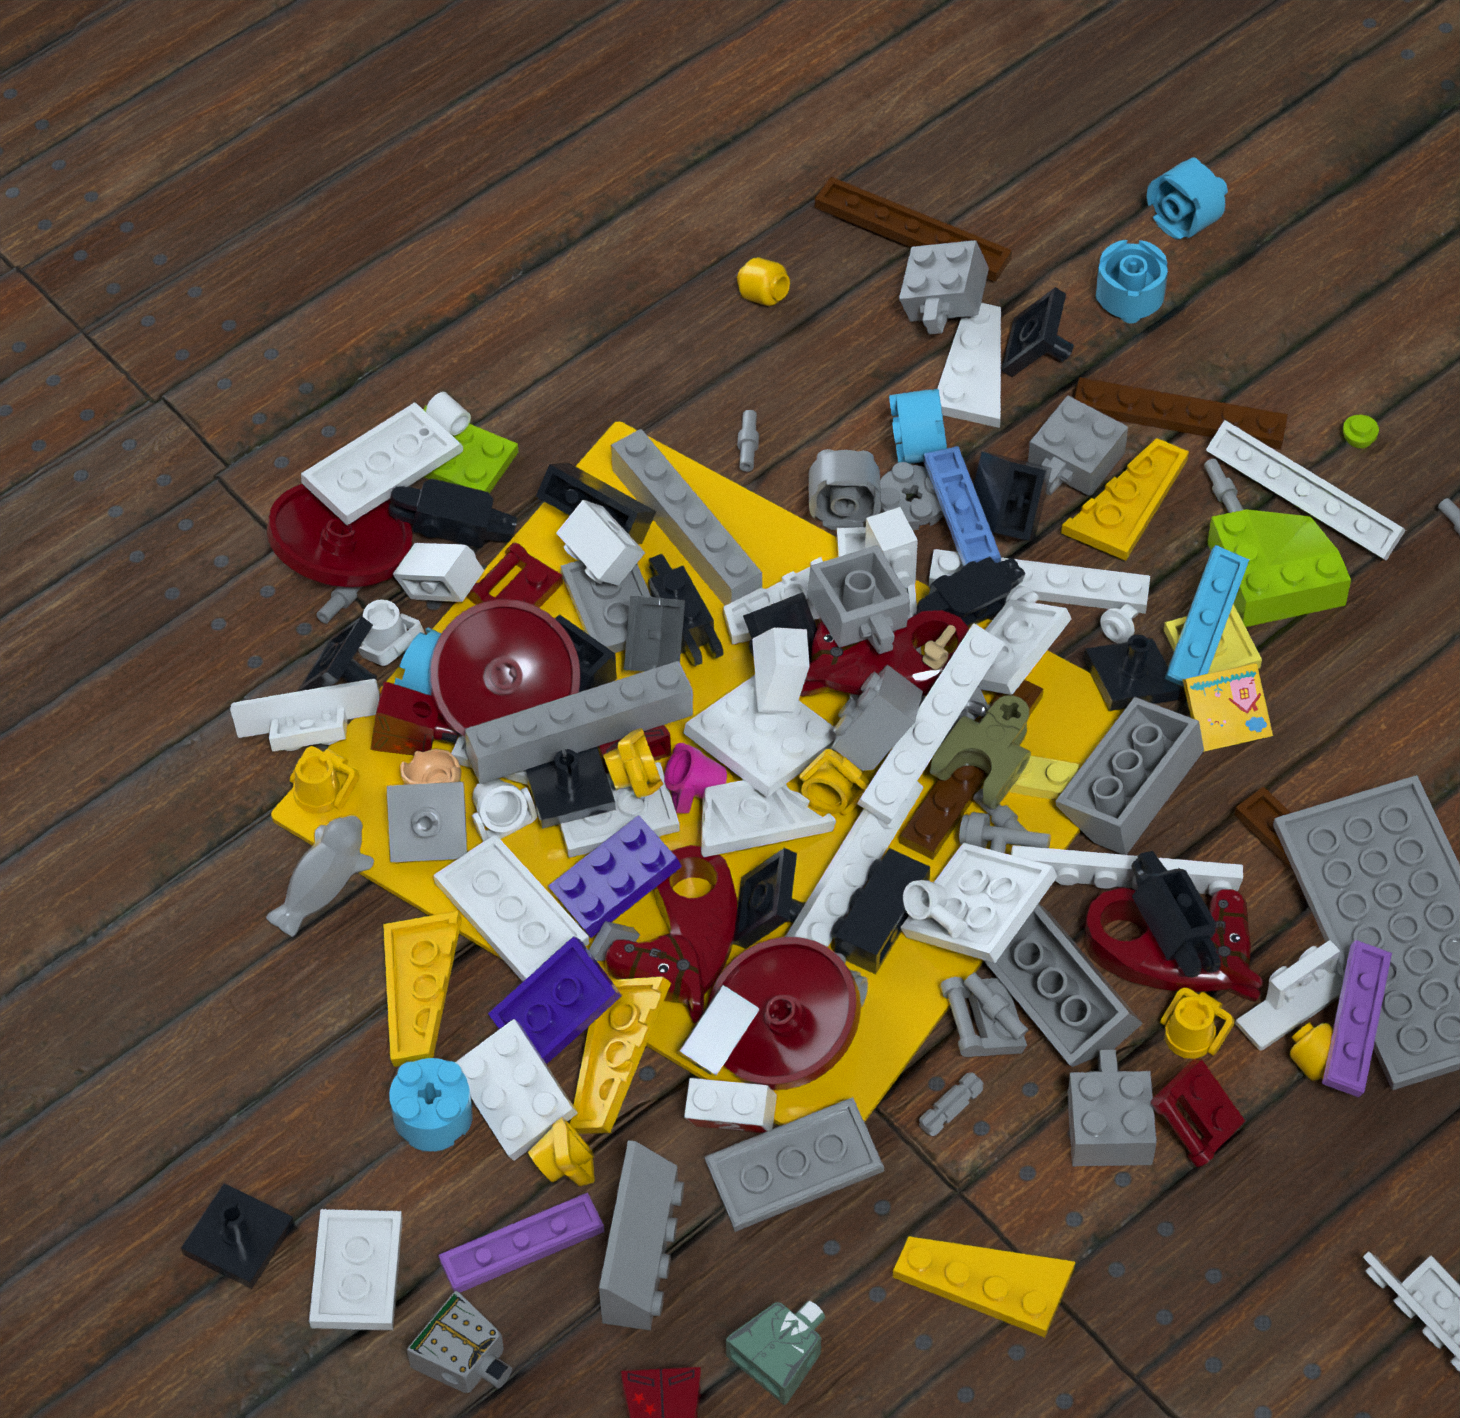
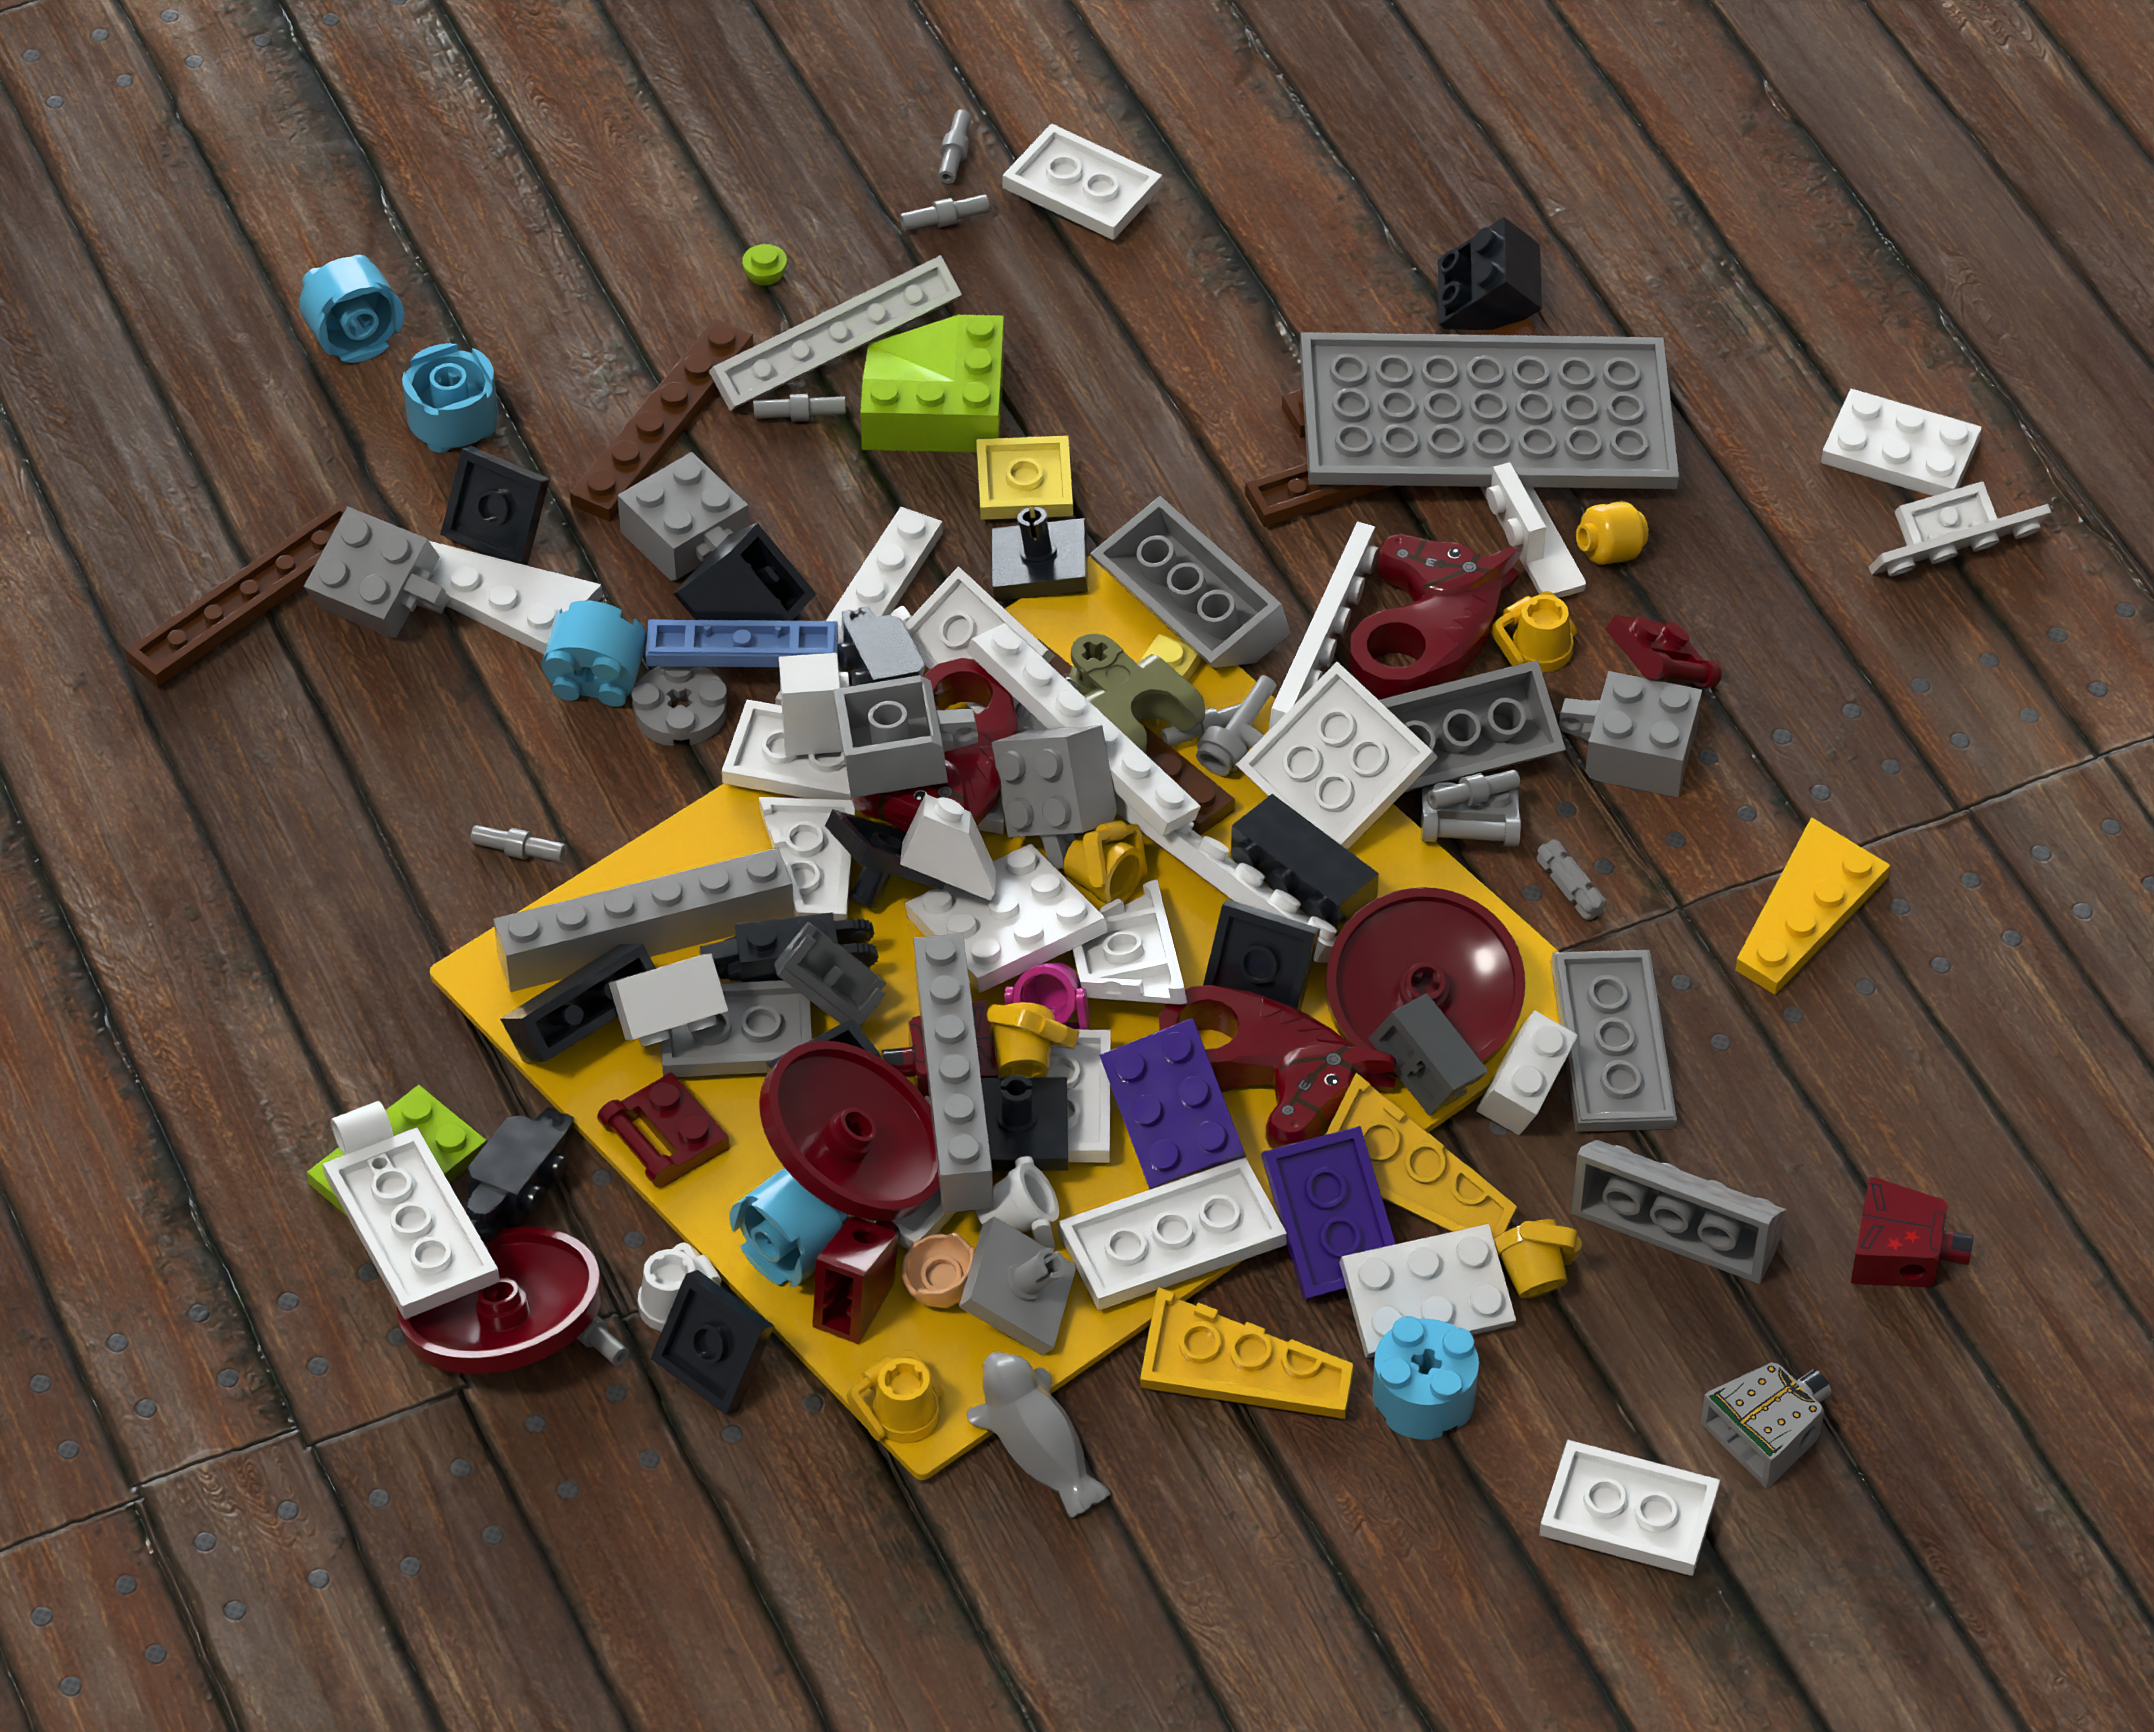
camera: 75 degrees left, 5 degrees down
black tile [181,1183,294,1289] -> none
white bracket [230,679,380,752] -> none
white brick [393,543,484,602] -> none
medium lavender tile [438,1193,604,1293] -> none
light grey tile [589,921,640,961] -> none
sand green torso [726,1301,825,1406] -> none
yellow head [737,257,790,306] -> none
light grey brick [809,449,881,531] -> none
white bar [903,880,967,938] -> none
tan hand [923,625,956,670] -> none
yellow wing [1061,438,1189,561] -> none
white plate [1100,603,1139,643] -> none
black hinge [1131,851,1222,978] -> none
medium azure tile [1164,545,1249,687] -> none
yellow tile [1182,663,1273,752] -> none
medium lavender tile [1322,940,1392,1097] -> none

